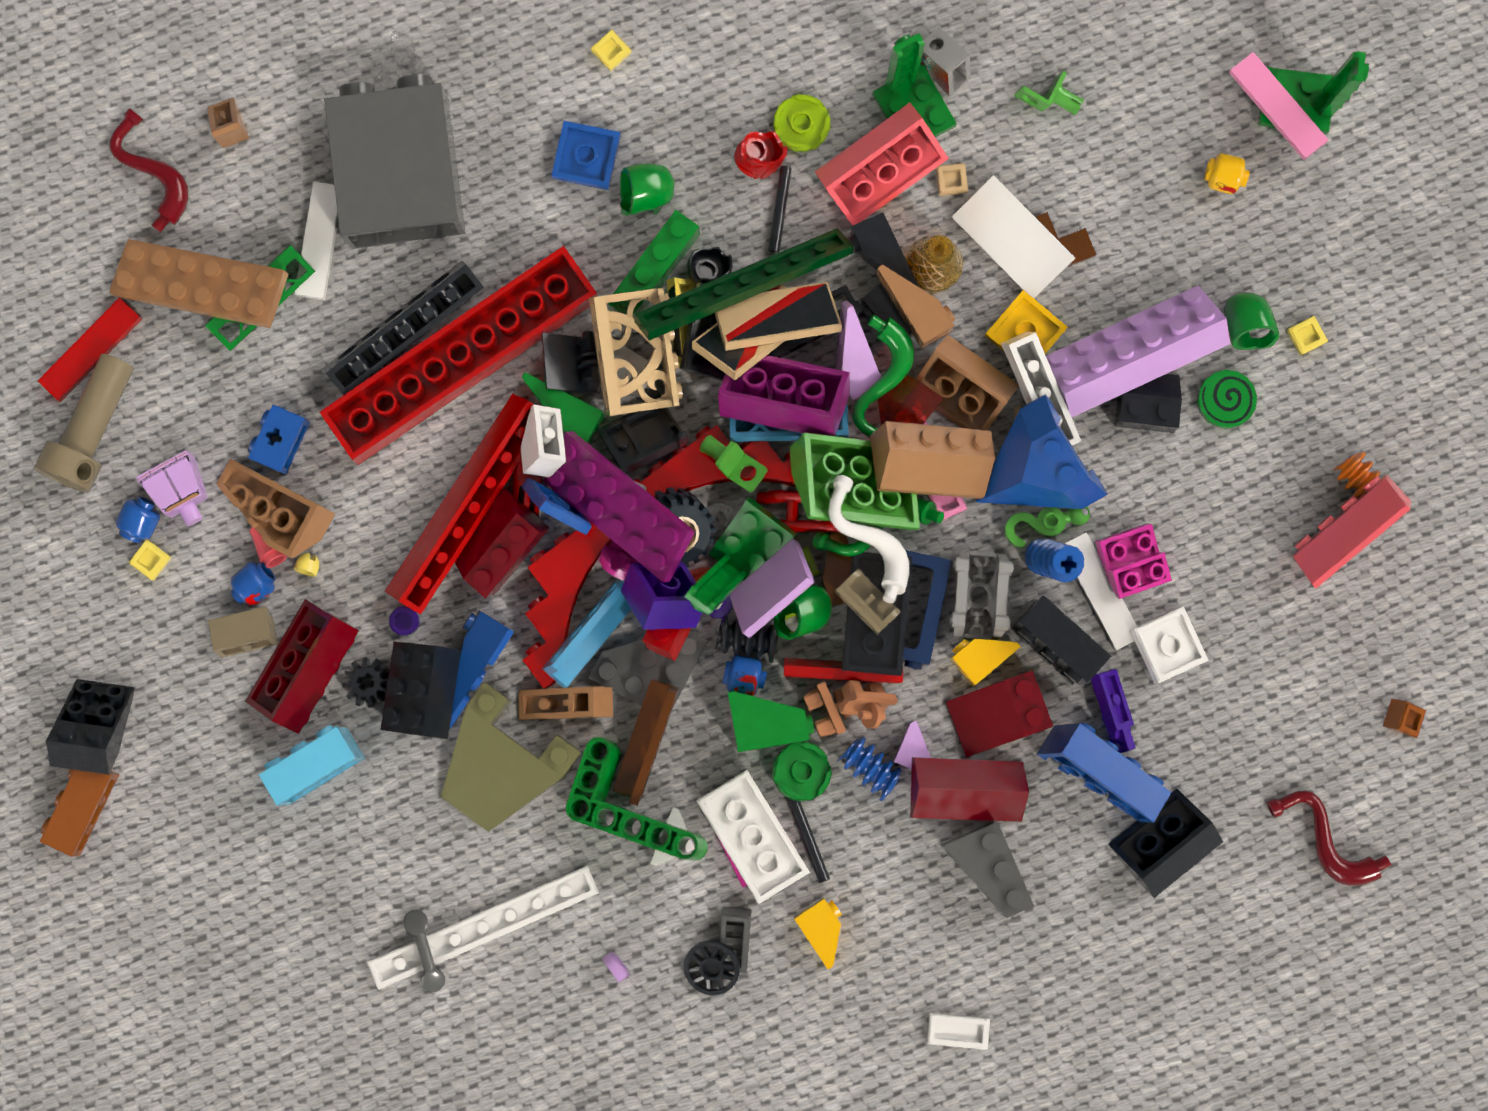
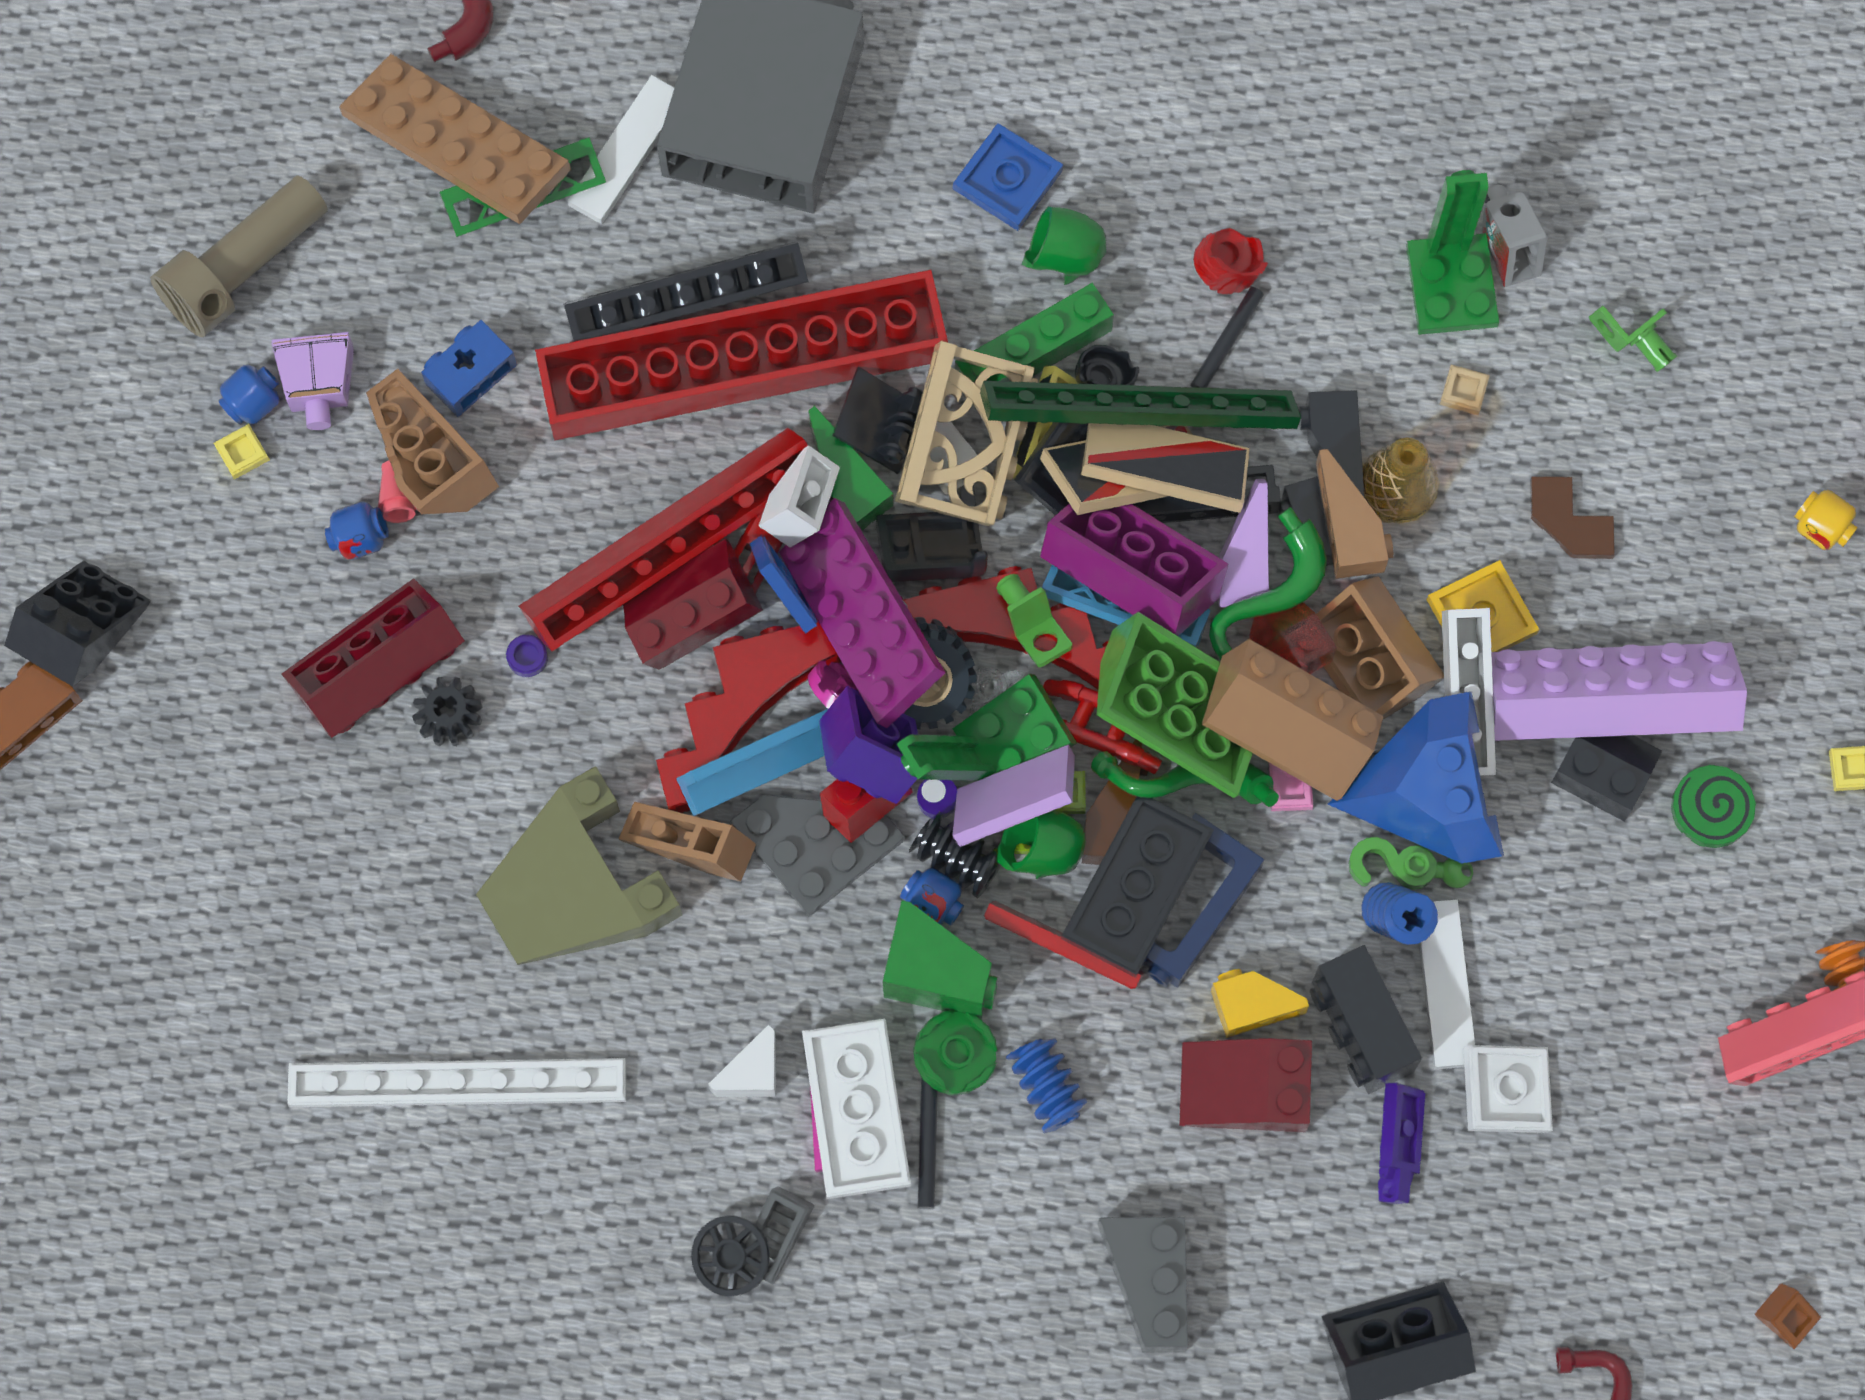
camera: 20 degrees right, 10 degrees down
red tile [38,297,142,402] -> none
dark tan hinge [208,606,279,658] -> none
medium azure brick [259,725,365,806] -> none
light yellow hinge [294,553,320,577] -> none
black brick [380,641,461,739] -> none
dark grey bar [403,910,445,992] -> none
blue wedge [449,610,514,730] -> none
green beam [566,737,708,861] -> none
light yellow tile [590,30,632,72] -> none
lavender tile [602,951,630,982] -> none
reddish brown fence [612,678,680,806] -> none
lime tile [773,94,831,152] -> none
yellow slope [794,897,842,970] -> none
nougat hips [802,682,852,737] -> none
coral slope [815,103,949,226] -> none
white animal [829,475,909,603] -> none
dark tan hinge [835,569,901,635] -> none
nougat hips [837,680,898,729] -> none
lavender slope [893,721,931,770] -> none
dark red slope [910,757,1029,822] -> none
light grey piece [950,551,1014,641] -> none
white tile [952,175,1076,299] -> none
wedge [1036,722,1172,822] -> none
dark pink slope [1095,523,1172,599] -> none
green piece [1224,292,1279,350] -> none

